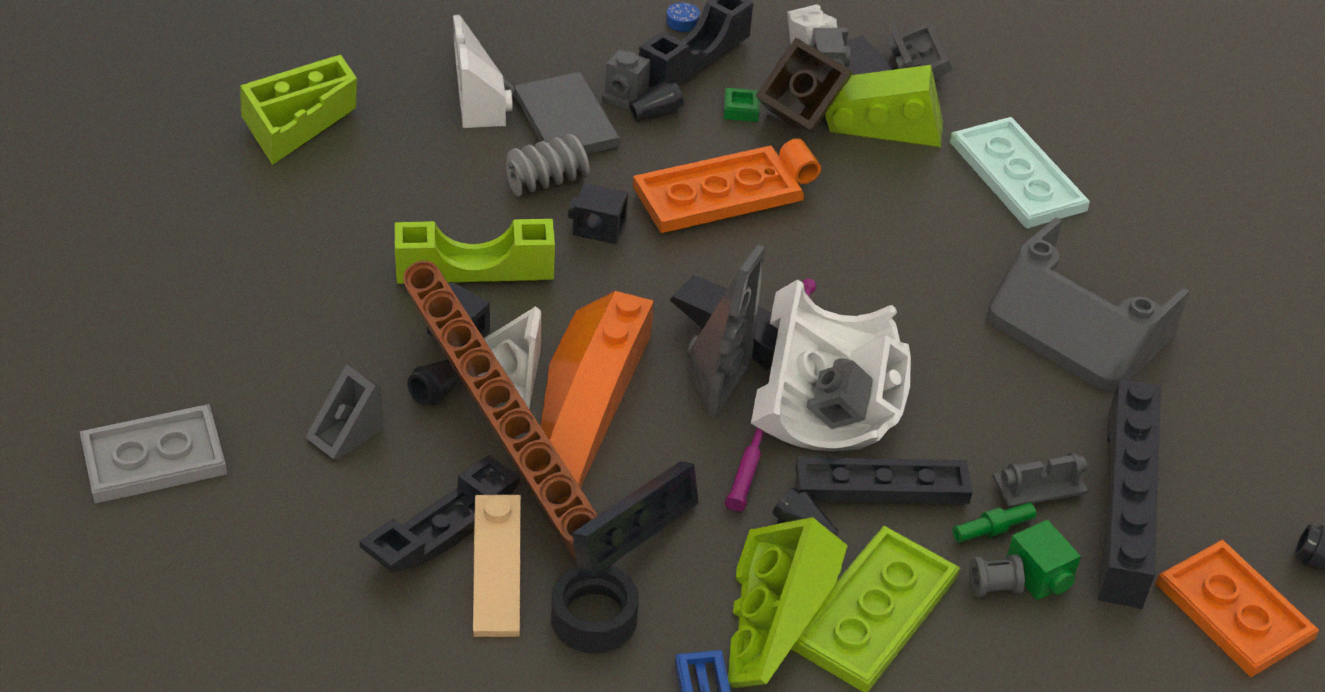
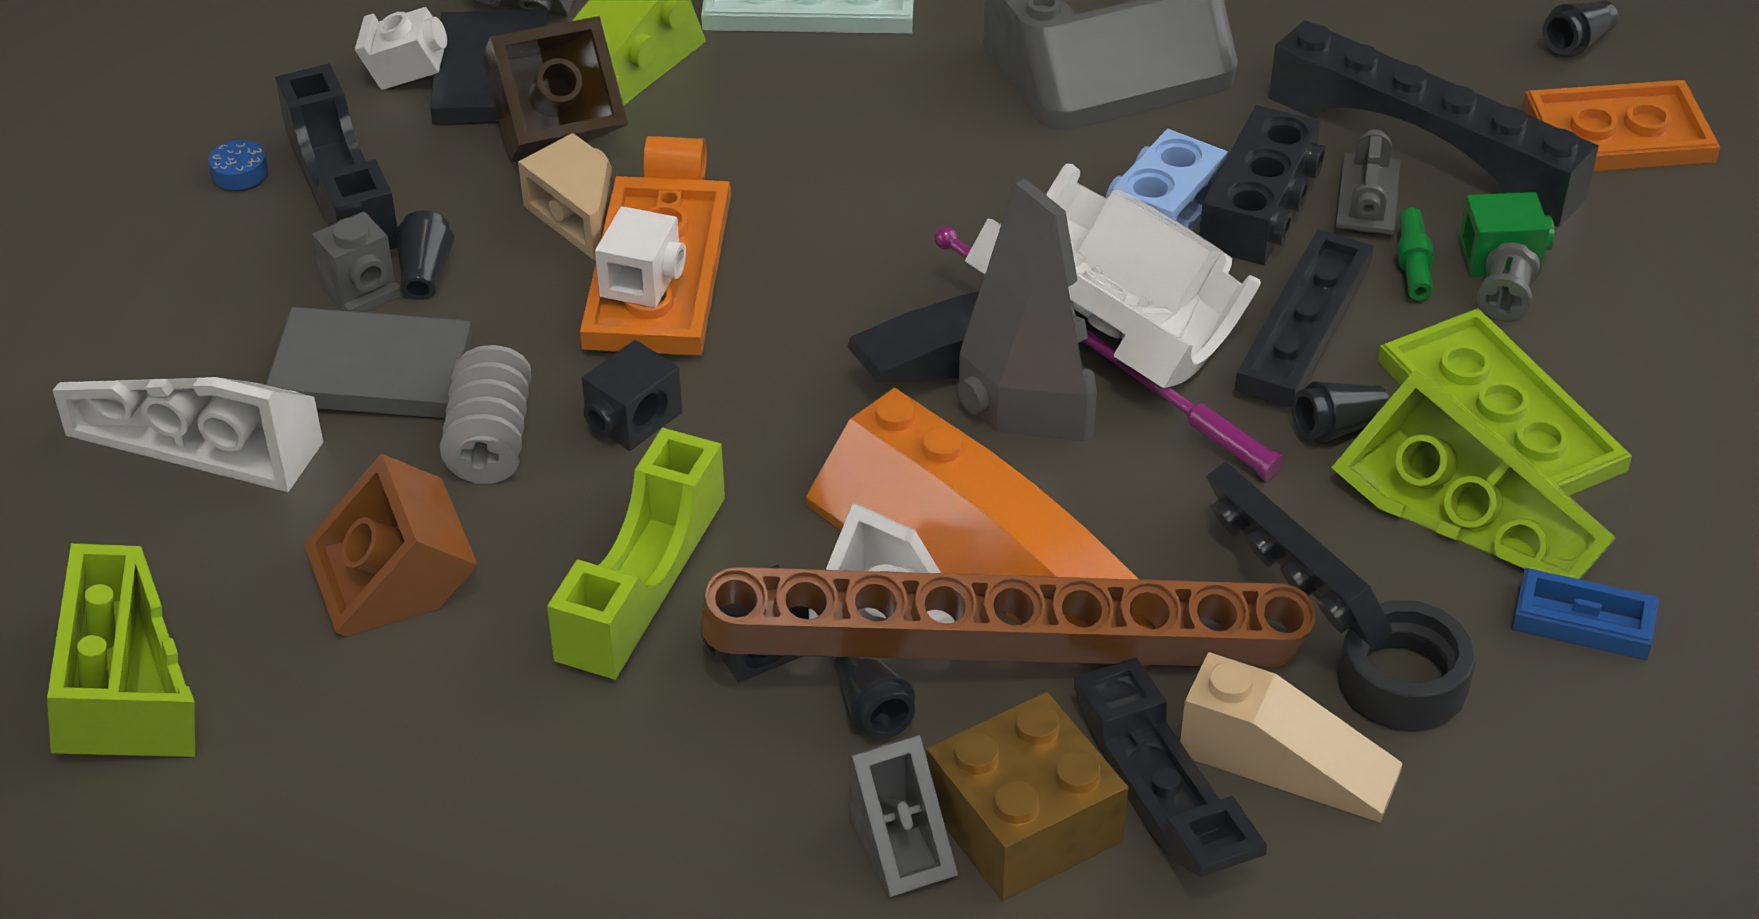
camera: 60 degrees left, 0 degrees up
green tile [723,88,760,122] -> none
dark grey brick [806,358,873,430] -> none
dark grey brick [811,28,851,67] -> none
none -> dark orange slope [304,454,478,637]
none -> tan slope [518,133,612,260]
none -> white brick [595,206,686,308]
none -> pearl gold brick [926,692,1128,902]
none -> light blue brick [1106,128,1228,231]
none -> black brick [1199,105,1326,265]

